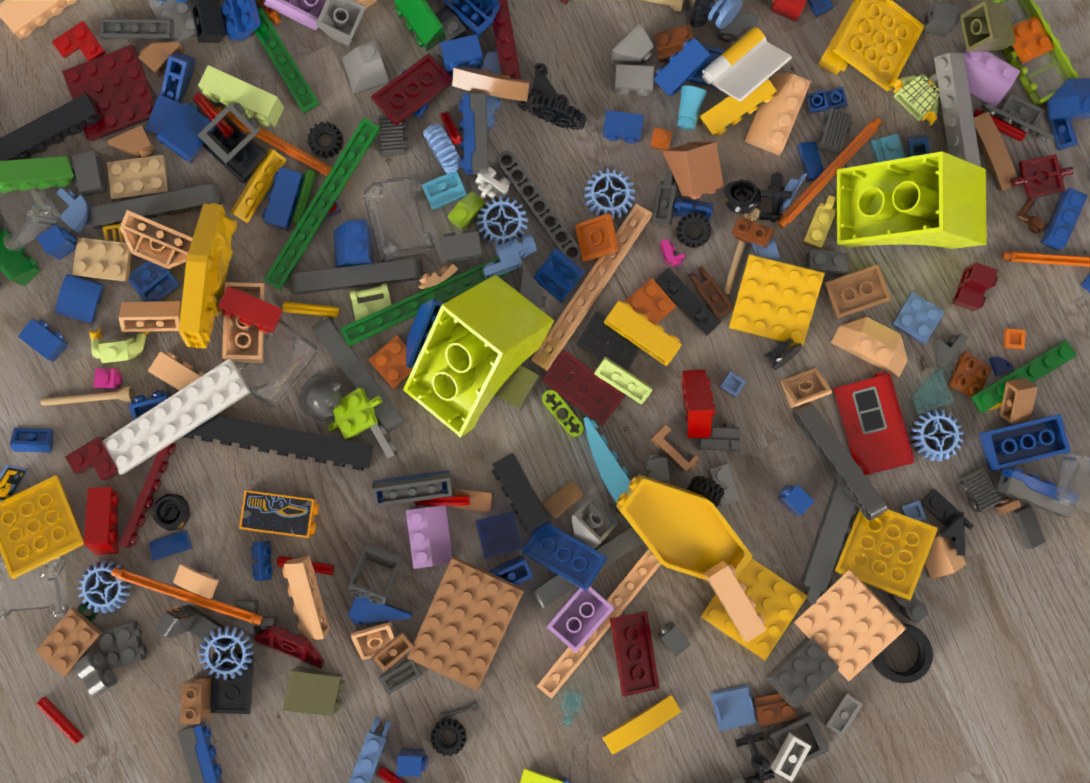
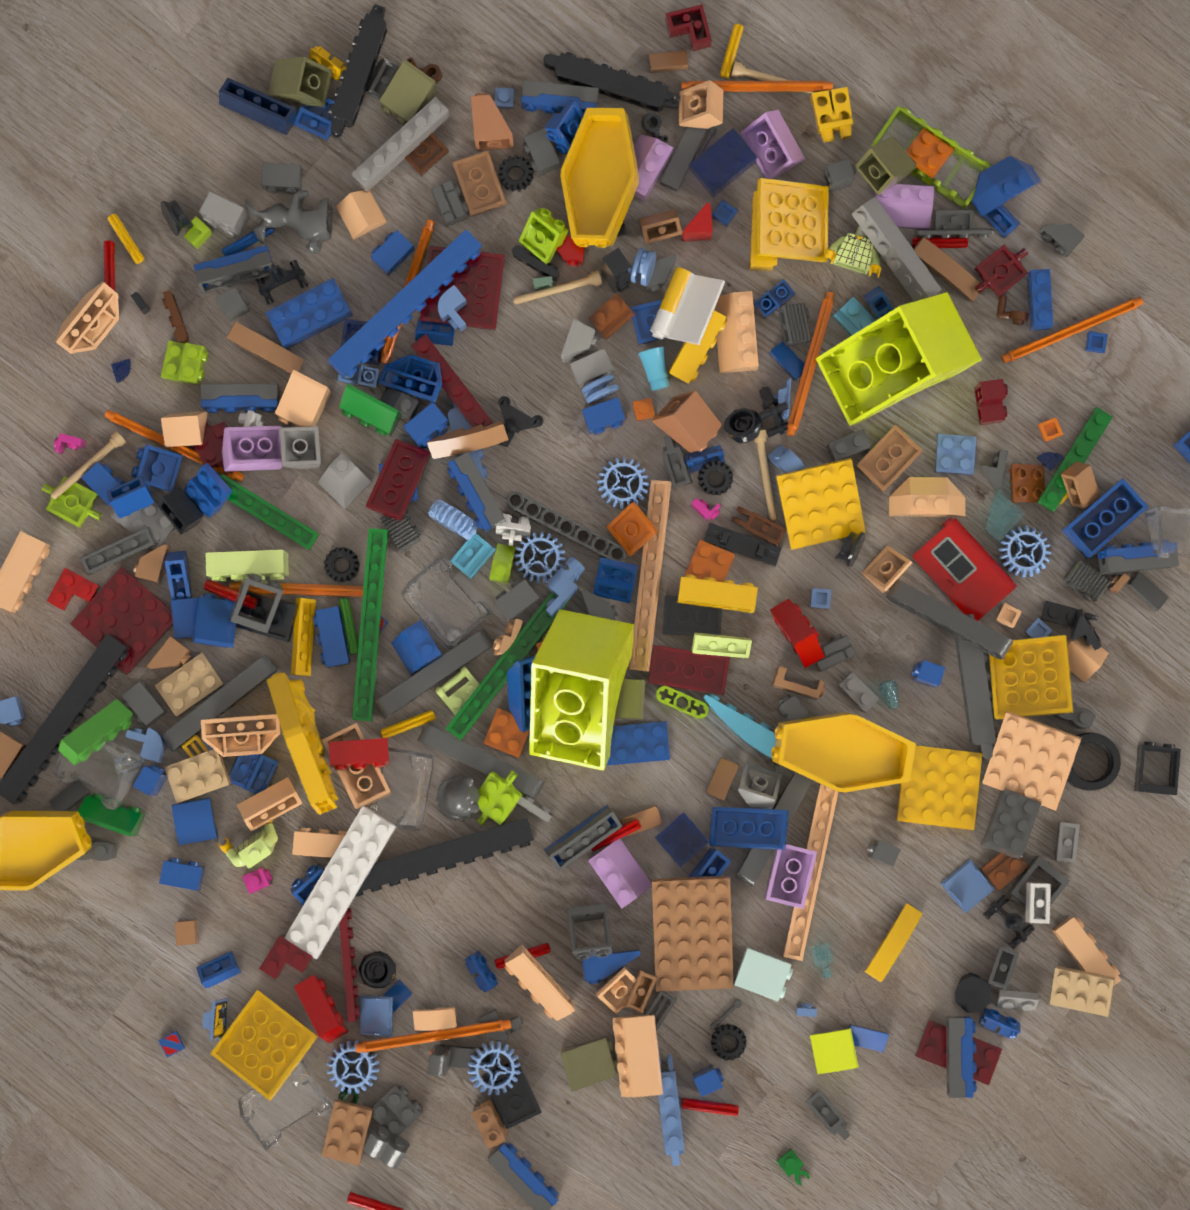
camera: 20 degrees left, 0 degrees up
tan piece [40,386,134,406] -> none
panel [239,490,319,538] -> none
dark red wing [253,626,325,669] -> none
red axle [440,111,462,145] -> none
black brick [492,453,551,533] -> none
black gear [526,95,587,130] -> none
dark red plate [610,611,660,697] -> none
blue brick [654,38,713,97] -> none
black tyre [687,476,724,507] -> none
light nougat brick [704,561,766,643] -> none
dark orange plate [731,216,775,249] -> none
light yellow hinge [803,195,836,249] -> none
none -> medium nougat panel [174,920,199,946]
none -> medium blue piece [360,995,392,1037]
none -> medium blue head [581,375,619,404]
none -> blue plate [606,721,670,766]
none -> light nougat slope [613,1015,663,1097]
none -> light aqua brick [733,947,793,1001]
none -> medium blue plate [796,1003,817,1017]
none -> clear light blue cone [879,680,900,709]
none -> light nougat plate [995,603,1022,629]
none -> black window [1134,742,1181,795]

